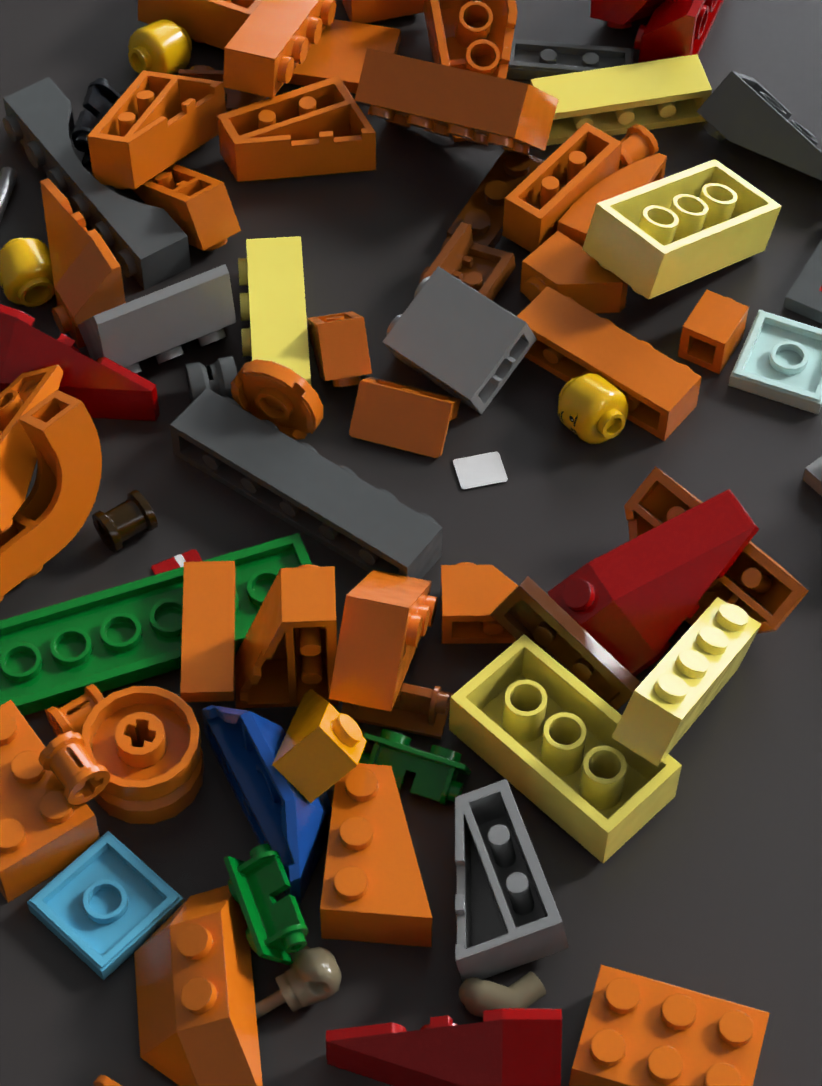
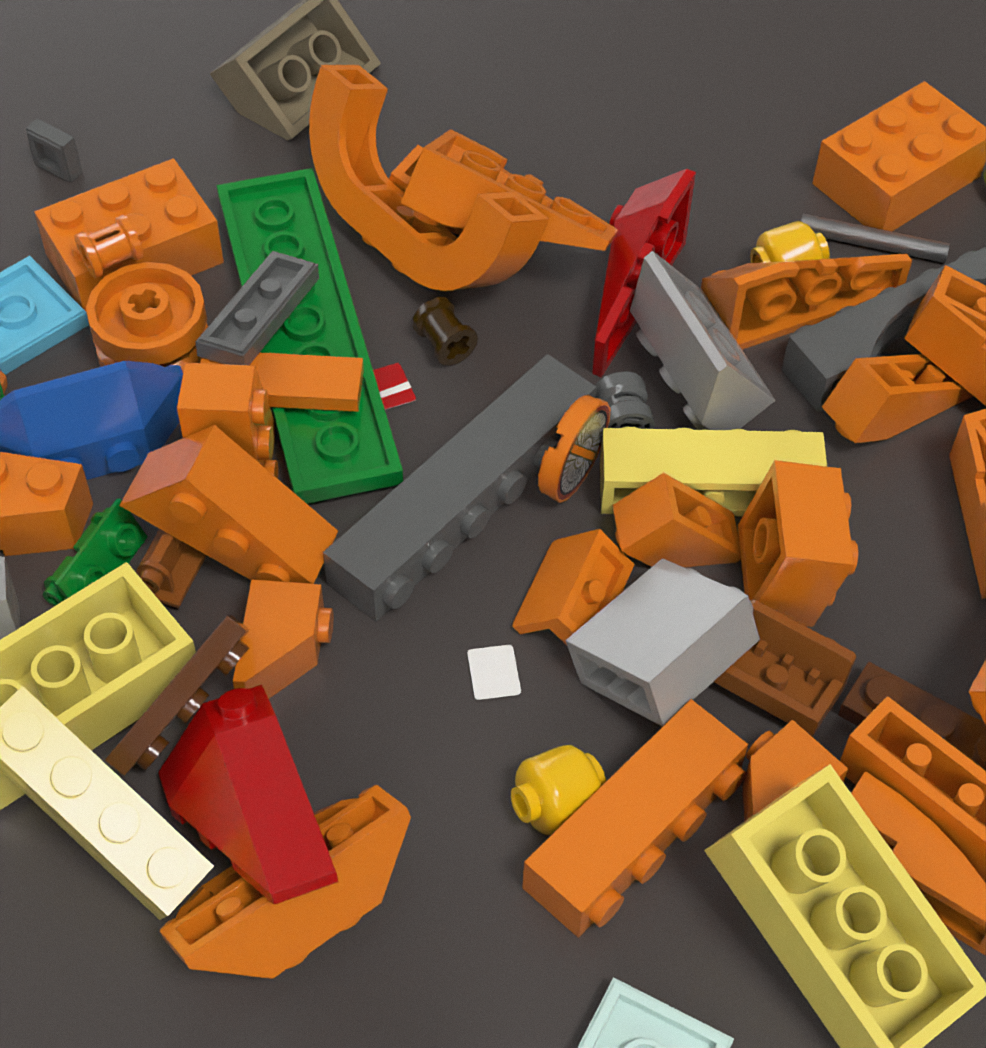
camera: 95 degrees right, 0 degrees up
orange bush [45,684,104,736] -> none
light orange slope [272,689,367,803] -> none
orange brick [678,289,749,374] -> none
none -> dark grey tile [196,251,319,365]
none -> orange brick [738,460,858,627]

